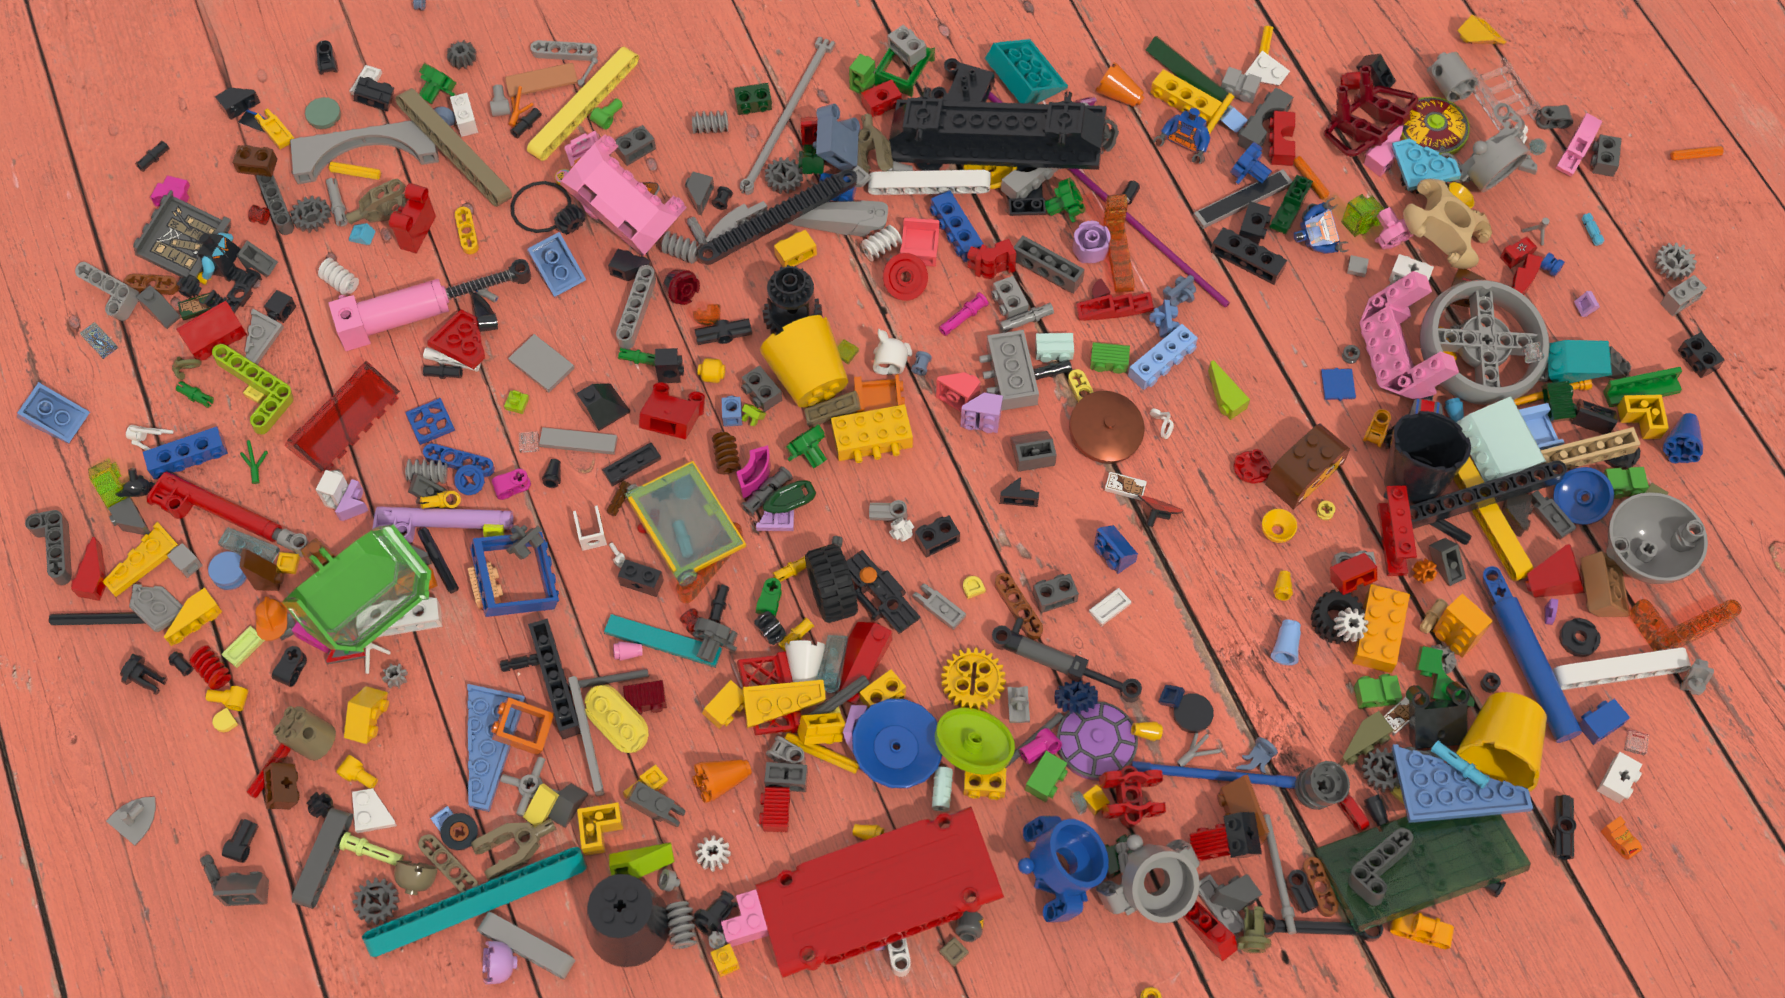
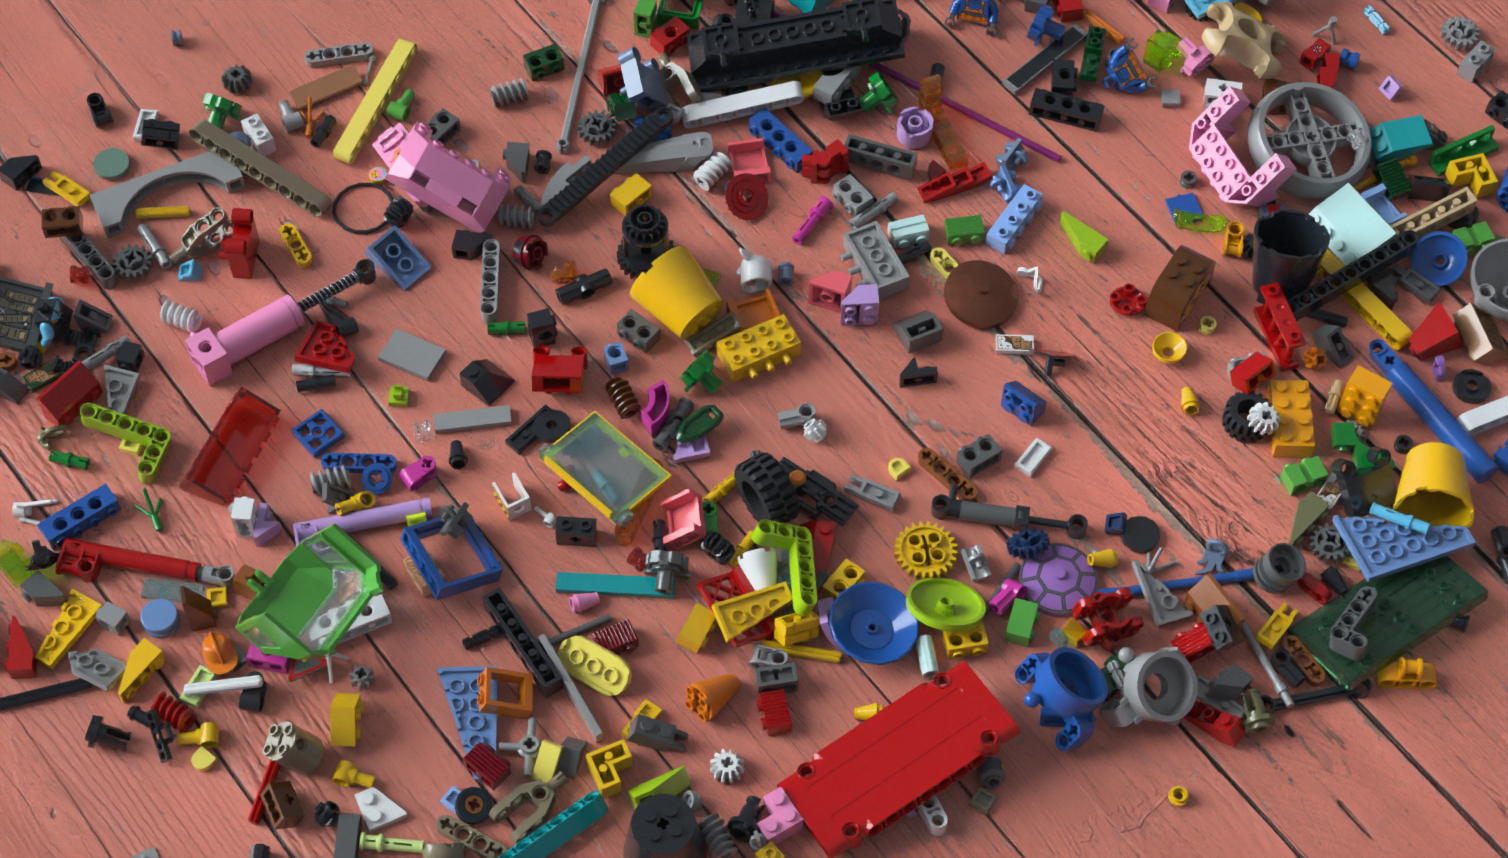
camera: 15 degrees left, 5 degrees down
reddish brown axle [607,481,631,516] -> none
yellow head [698,358,726,383] -> none
lime tile [741,404,767,426] -> none
black brick [915,515,960,558] -> none
light blue plant [1271,619,1301,665] -> none
dark azure cone [1444,398,1464,422] -> none
none -> light grey pin [82,335,131,371]
none -> black piece [145,709,176,763]
none -> white axle [184,675,263,696]
none -> dark red brick [463,742,511,791]
none -> black tile [533,410,572,443]
none -> coral panel [660,489,706,550]
none -> lime beam [751,519,818,617]
none -> light grey wing [1132,560,1193,627]
none -> clear neon green piece [1173,208,1227,233]
none -> yellow hinge [1255,602,1299,649]

